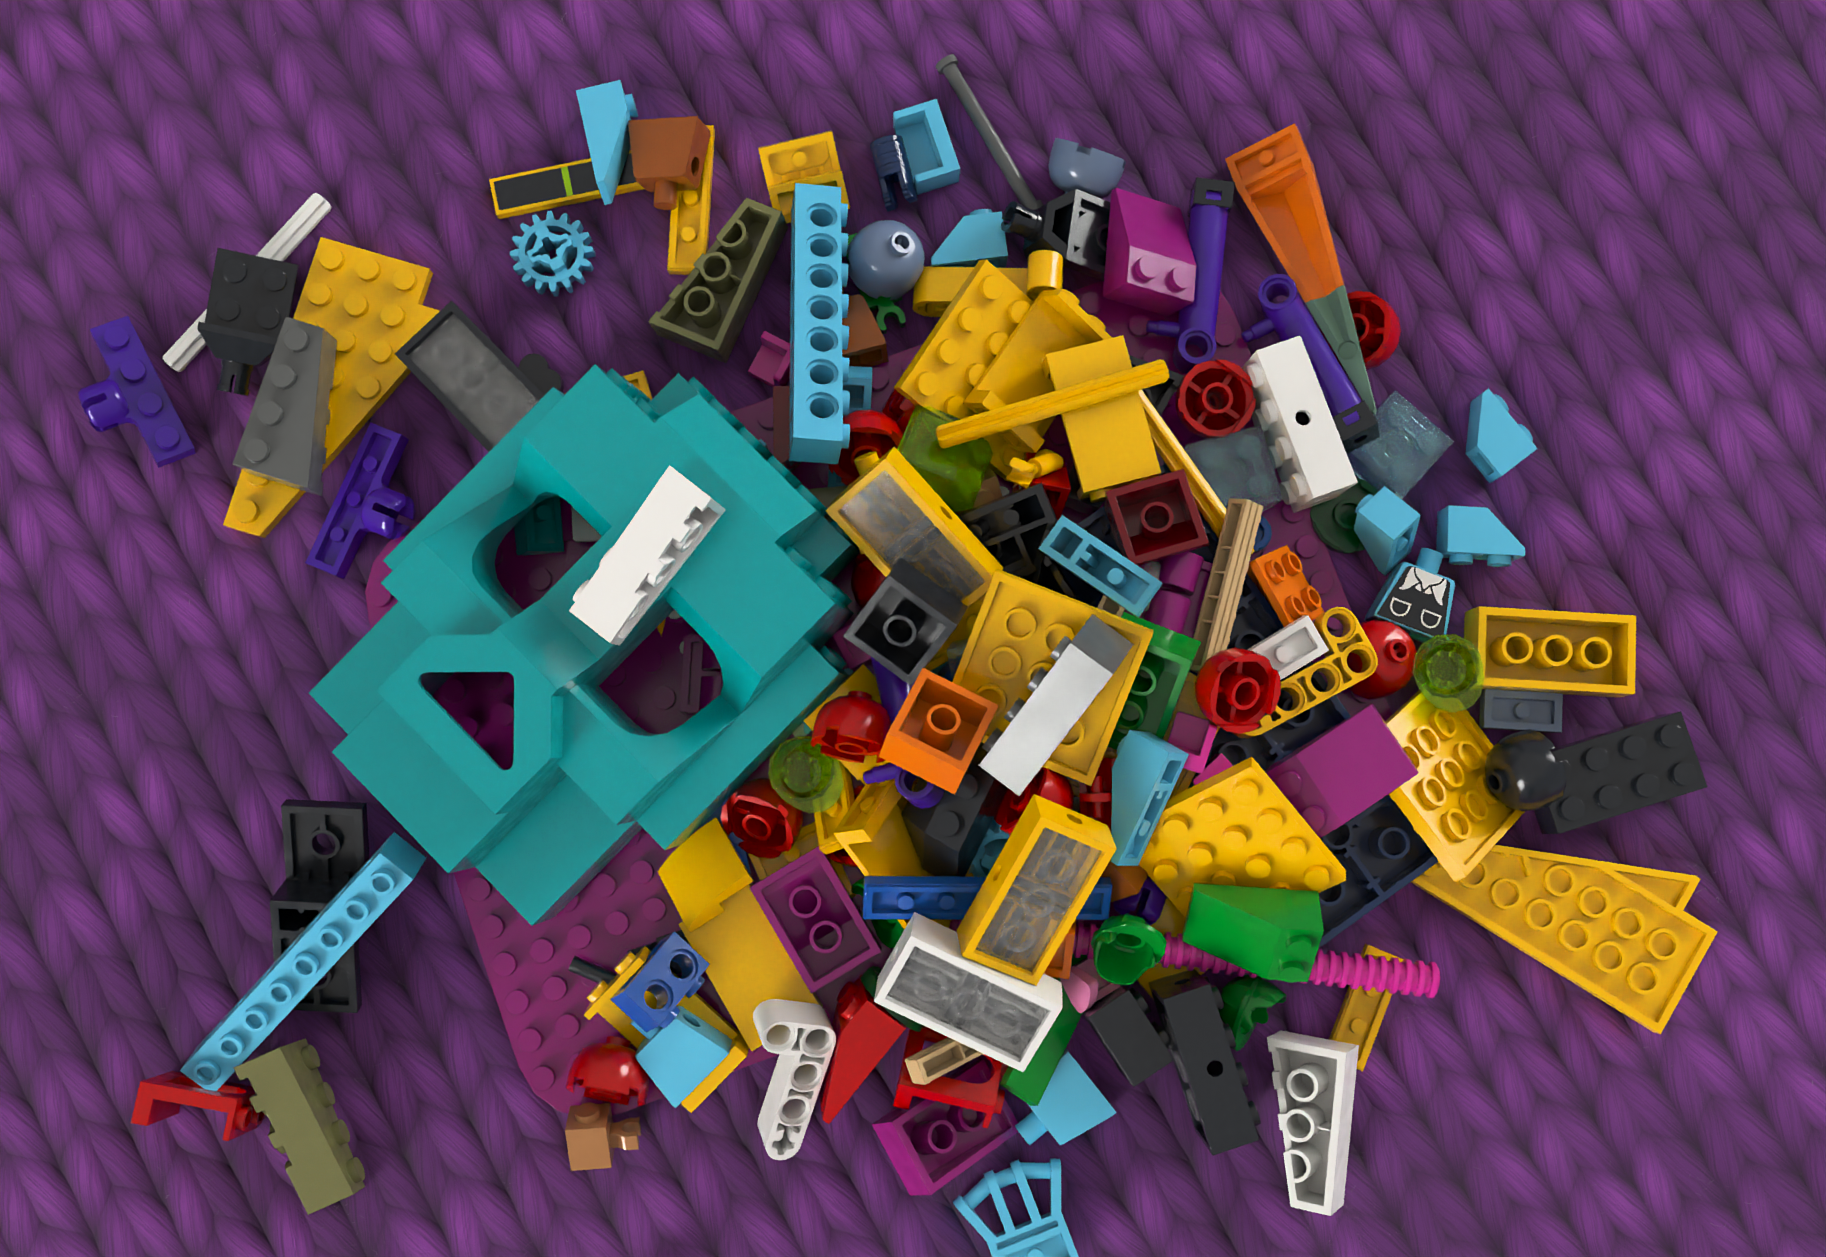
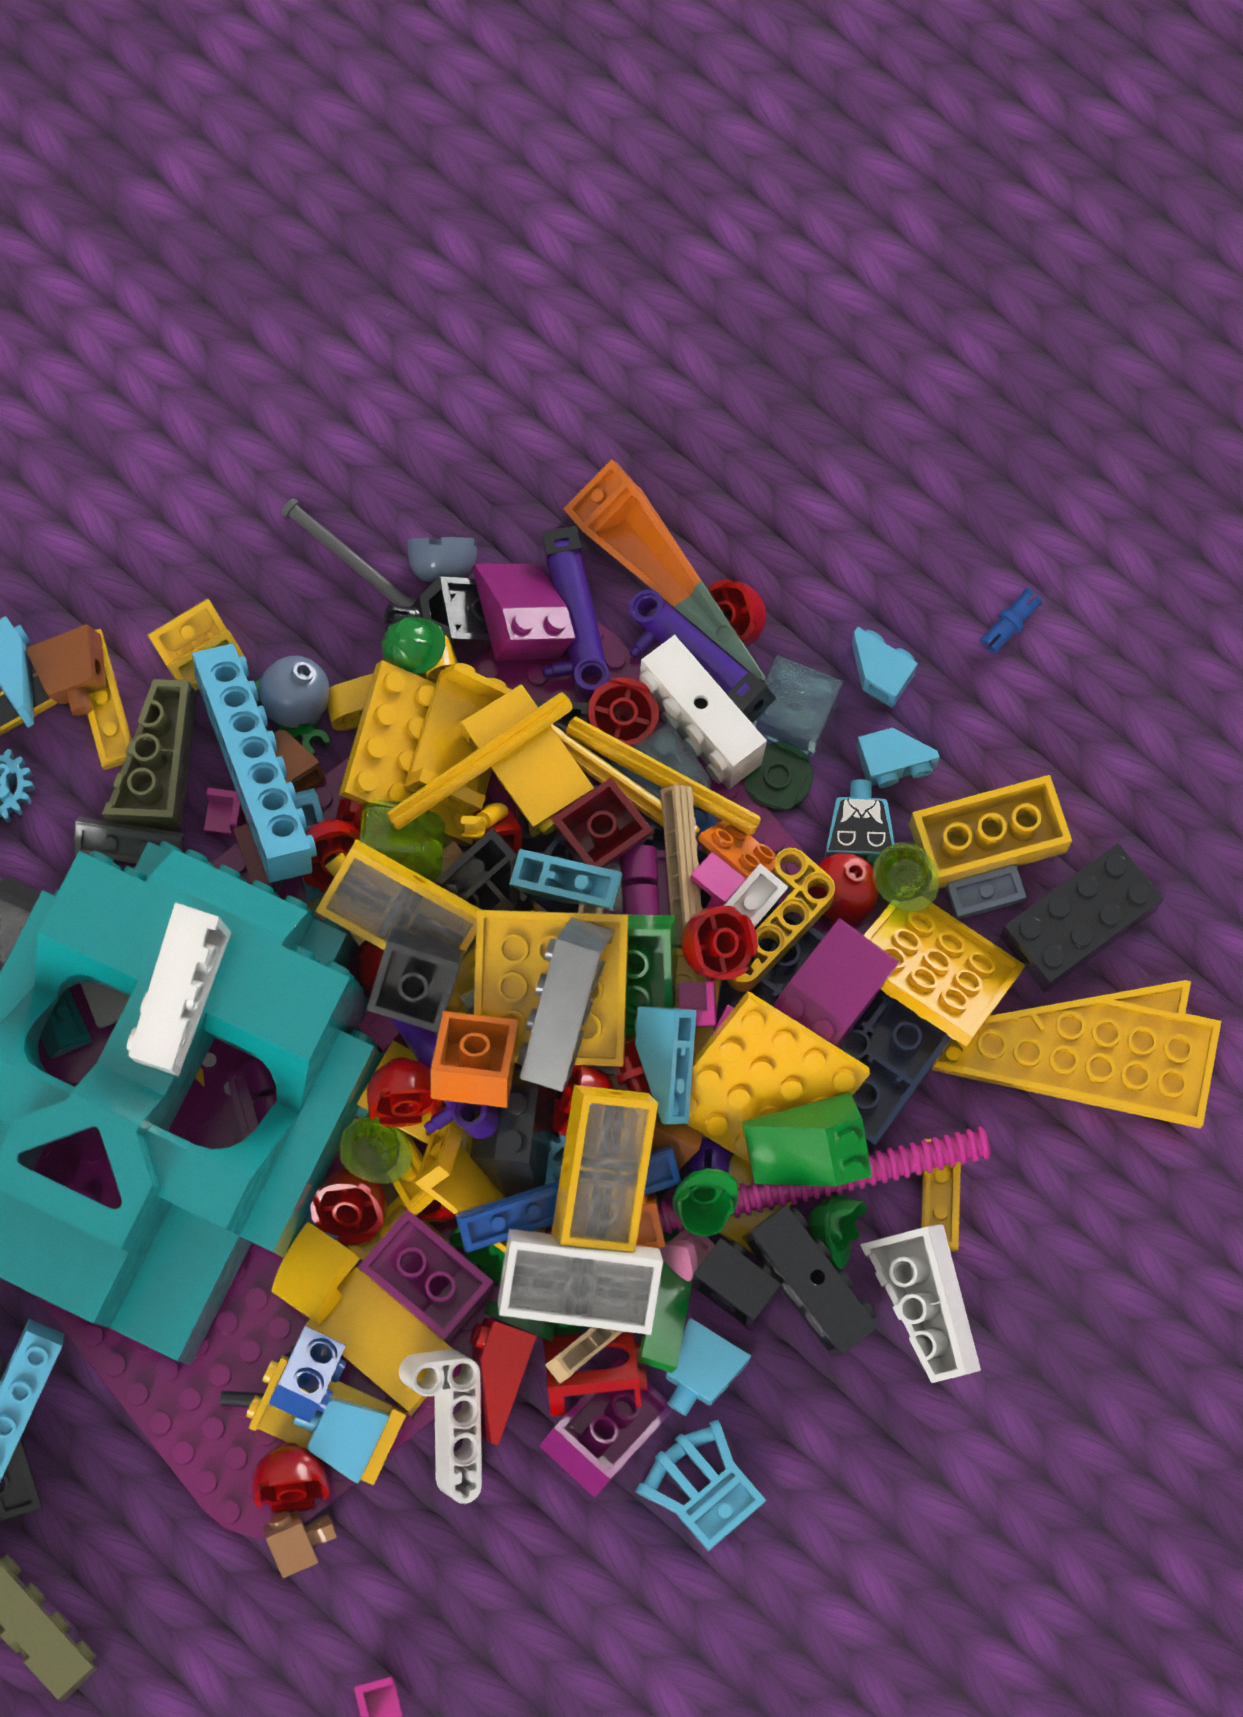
camera: 15 degrees left, 10 degrees down
dark blue hinge [870,135,918,212] -> none
medium azure panel [893,99,960,195] -> none
medium azure slope [930,209,1008,268] -> none
medium azure slope [1354,486,1421,576] -> none
black cylinder [1485,729,1566,812] -> none
none -> dark grey tile [74,817,185,864]
none -> green piece [381,617,446,675]
none -> yellow axle [566,717,761,835]
none -> dark pink panel [690,852,746,908]
none -> blue pin [980,588,1043,654]

